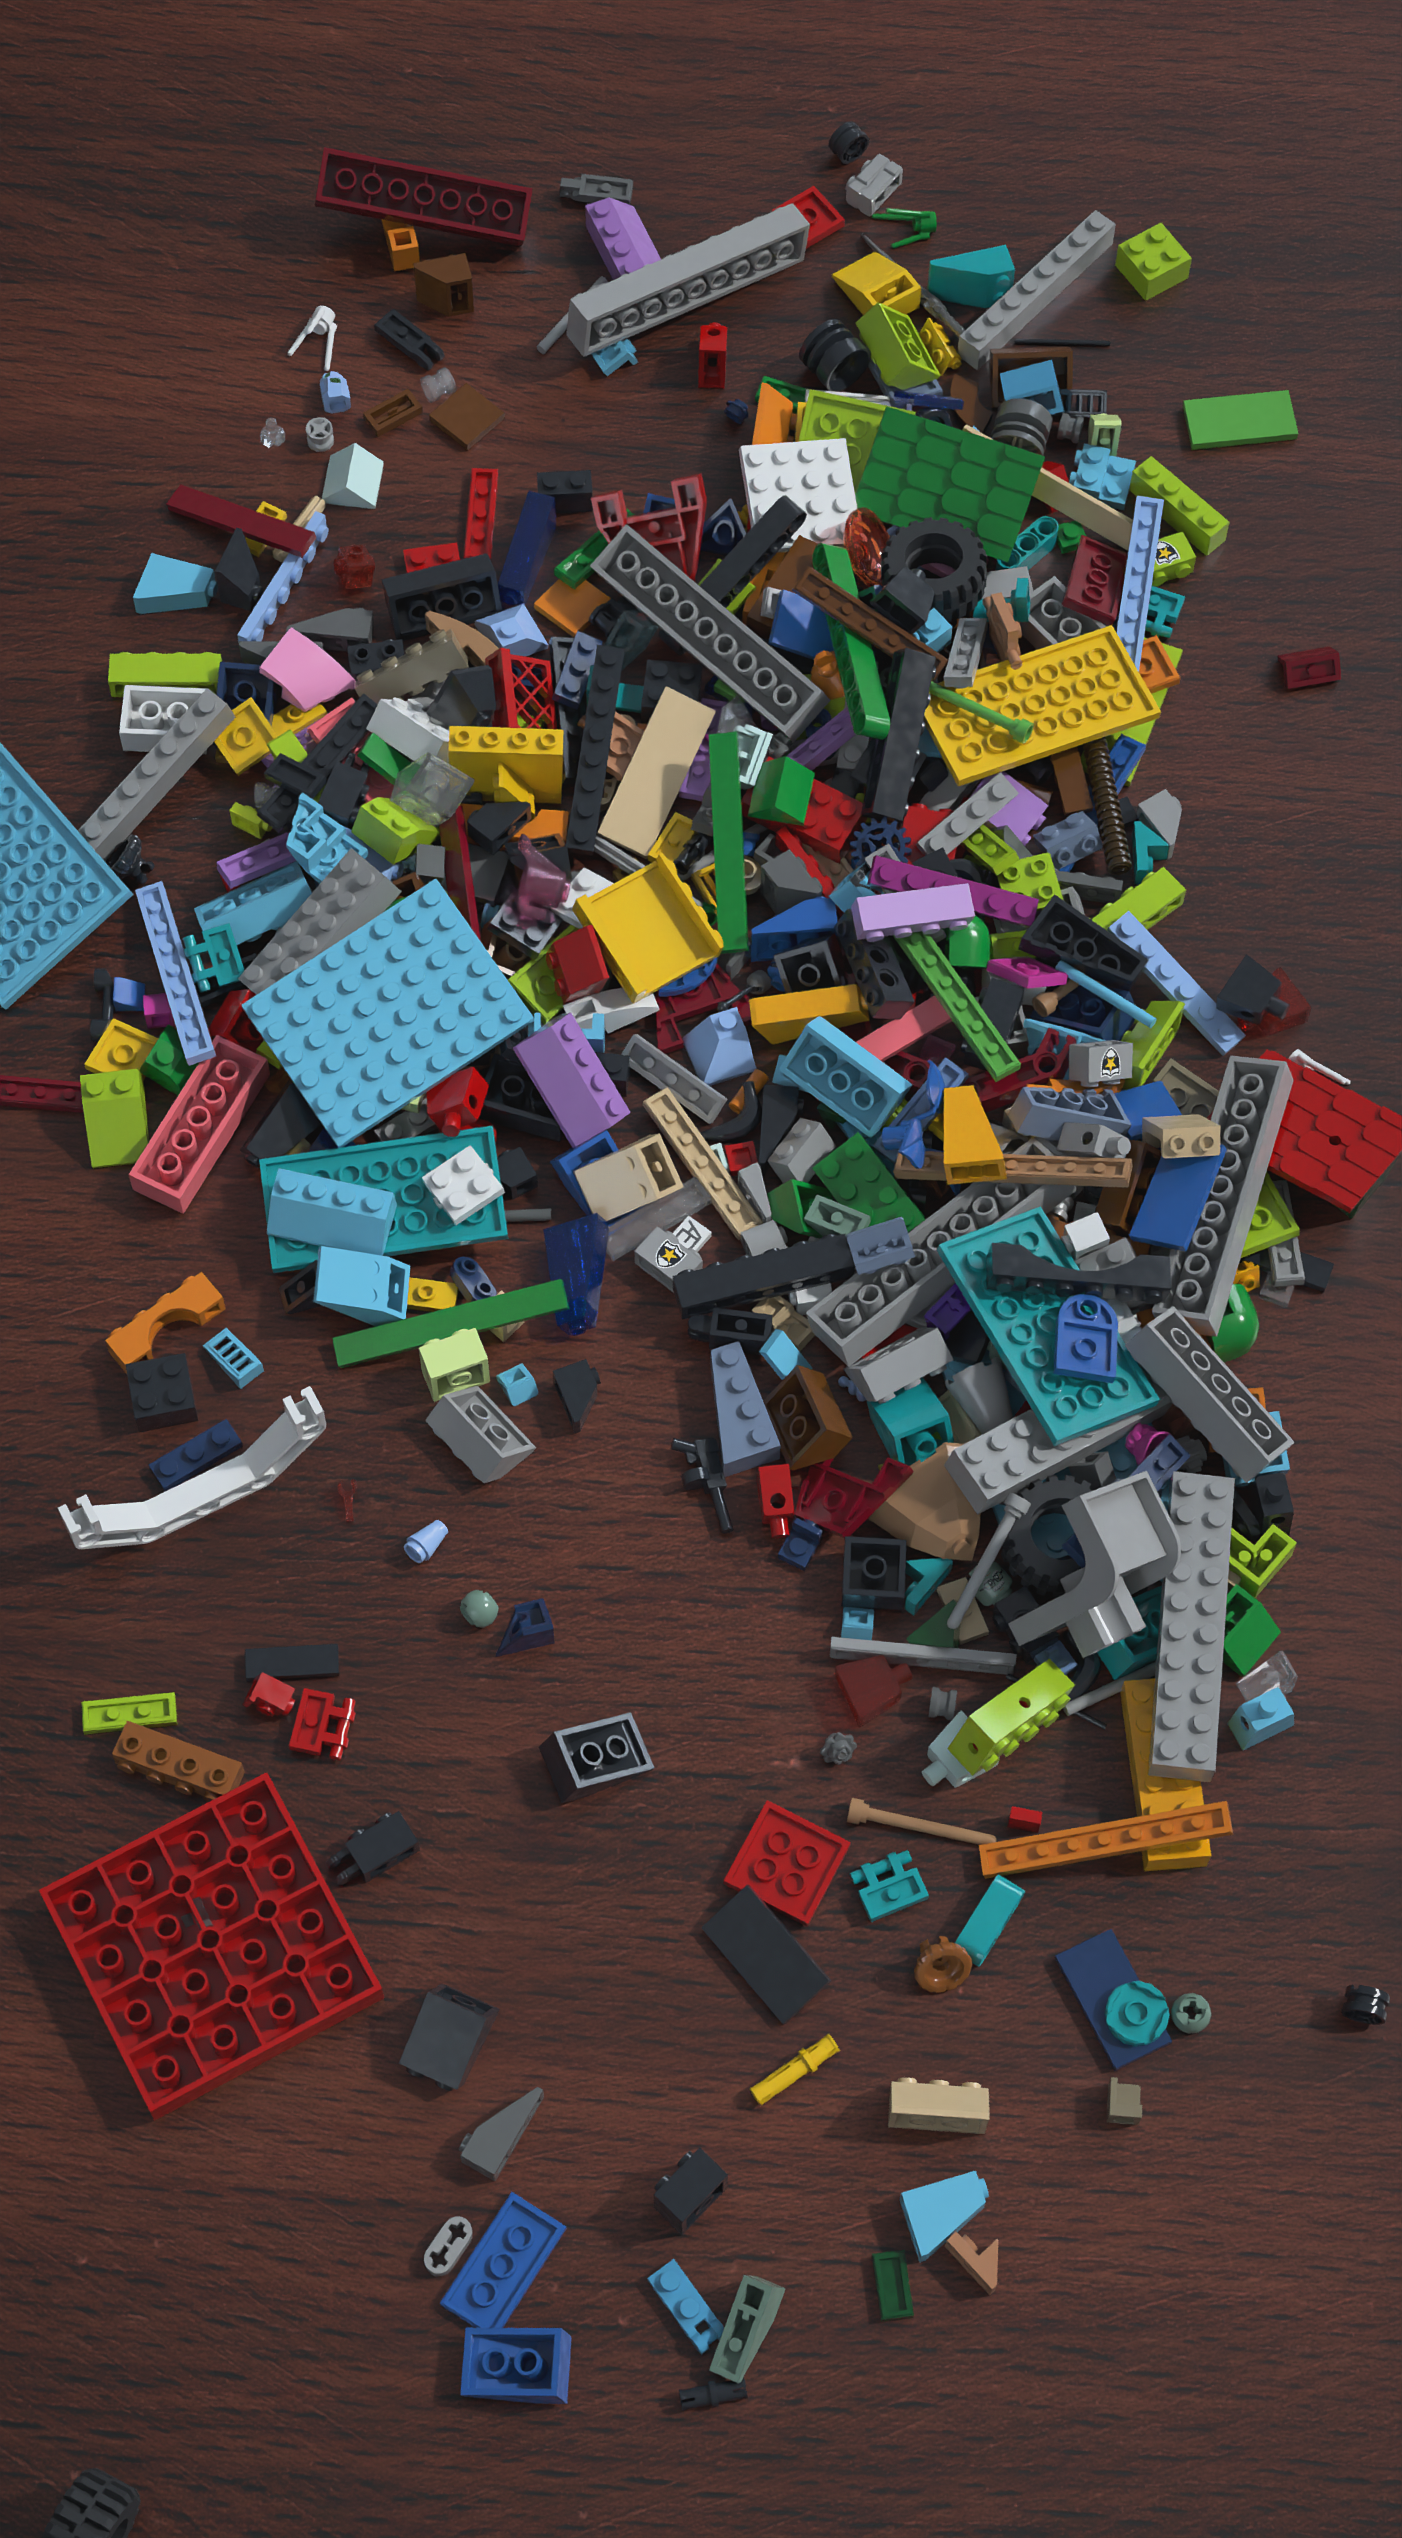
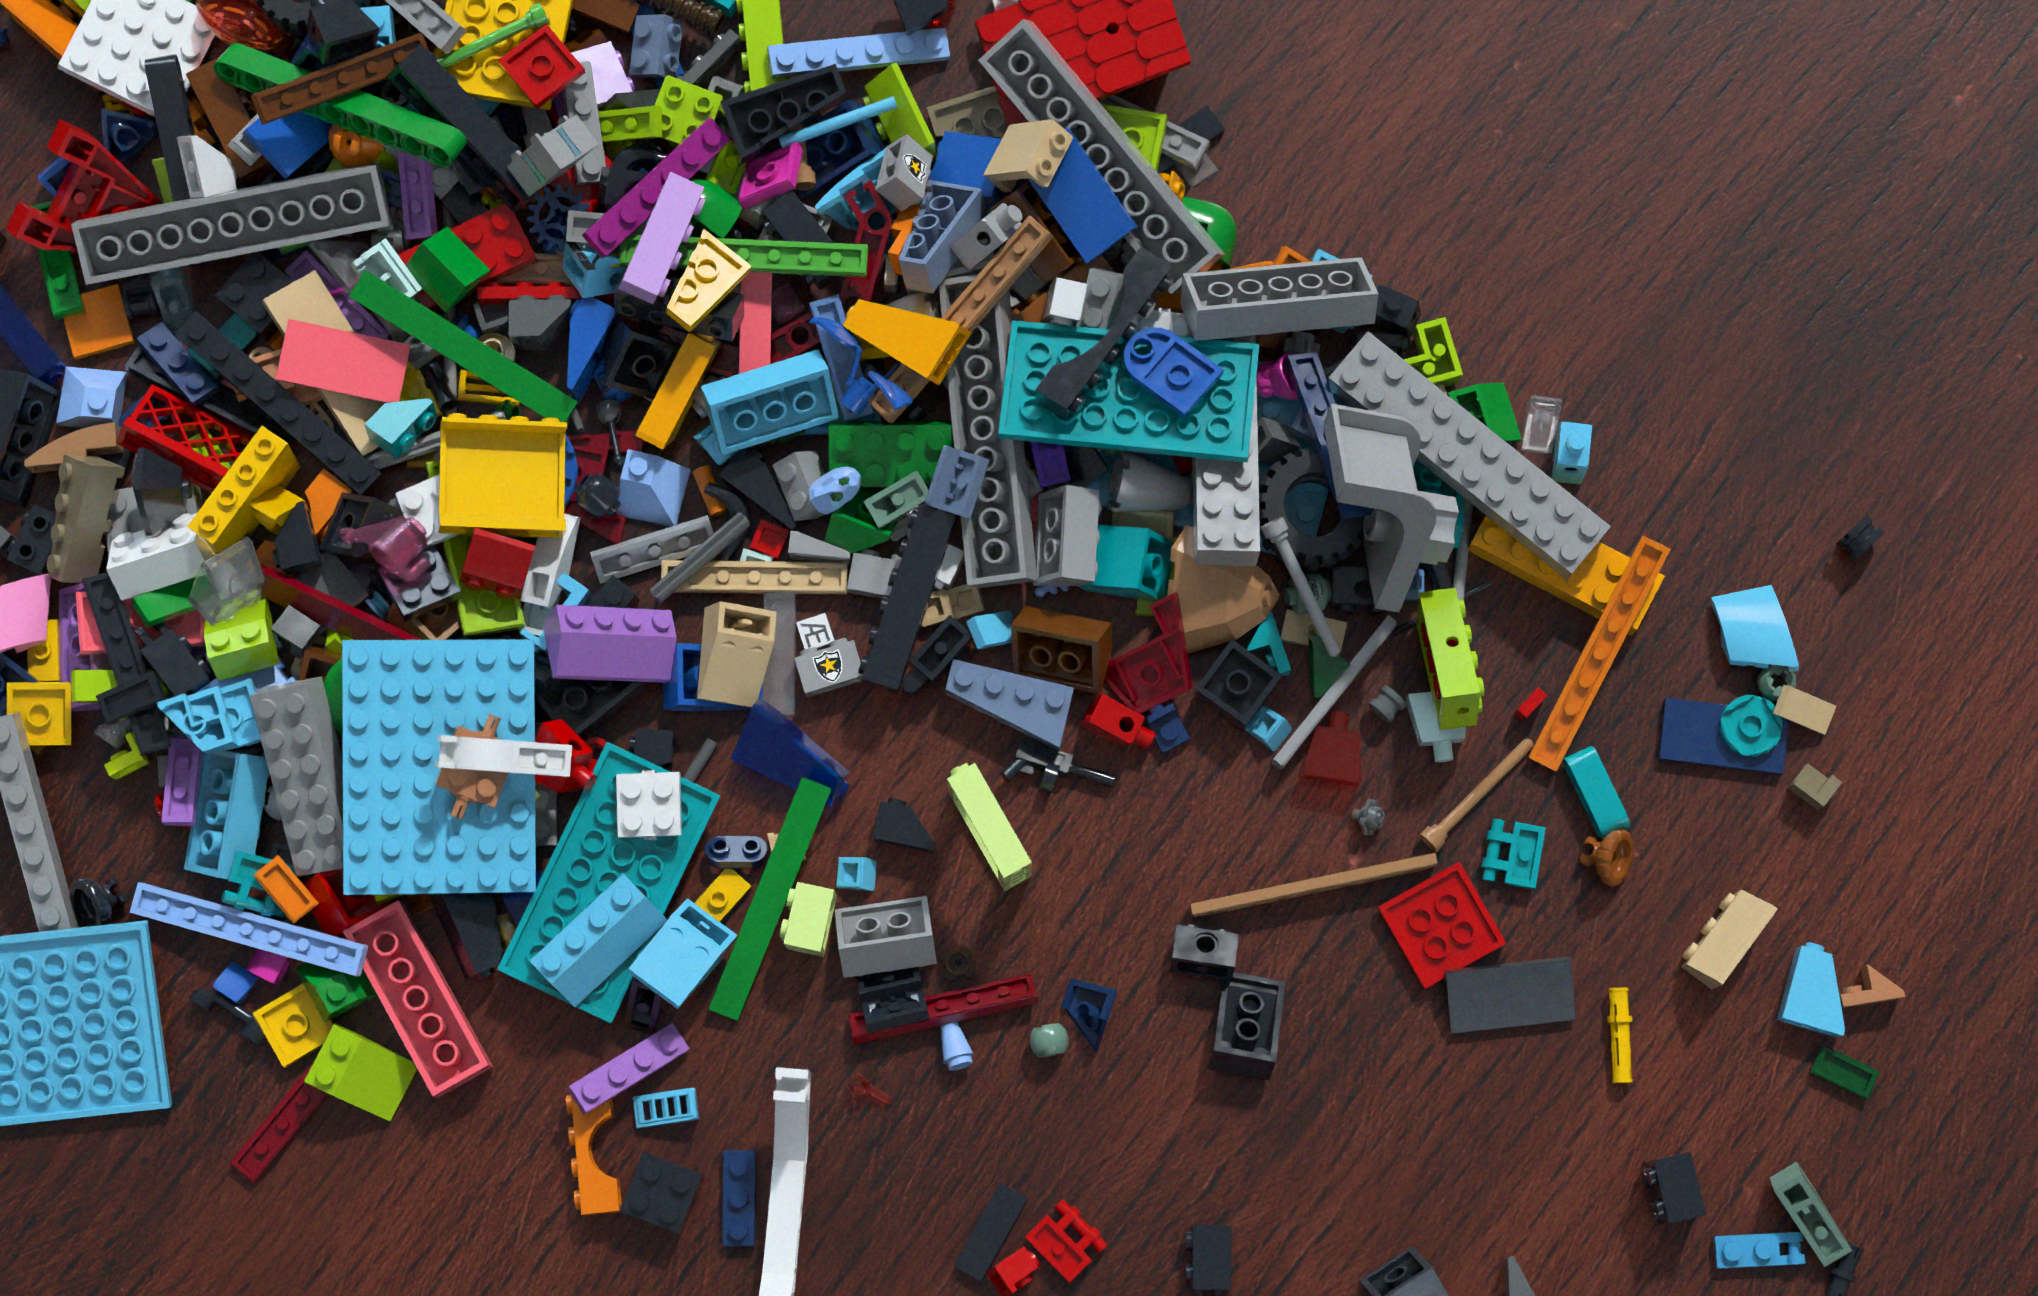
camera: 55 degrees left, 15 degrees up
none -> white slope [177,135,237,198]
none -> orange tile [253,855,318,924]
none -> coral tile [276,319,411,403]
none -> slope [364,398,438,459]
none -> nougat plate [434,714,509,820]
none -> white piece [435,735,572,777]
none -> red plate [498,24,586,109]
none -> light grey container [507,114,599,196]
none -> medium lavender plate [567,1023,690,1115]
none -> black head [574,473,621,519]
none -> dark grey axle [650,513,750,603]
none -> wing [666,229,751,332]
none -> light blue rock [808,467,861,515]
none -> dark red tile [848,973,1038,1045]
none -> black slope [856,967,929,1033]
none -> dark brown plate [941,946,975,981]
none -> yellowish green window [947,763,1032,892]
none -> black brick [1170,924,1239,981]
none -> medium nougat tile [1189,853,1438,919]
none -> medium azure slope [1711,585,1799,672]
none -> tan tile [1773,685,1836,735]

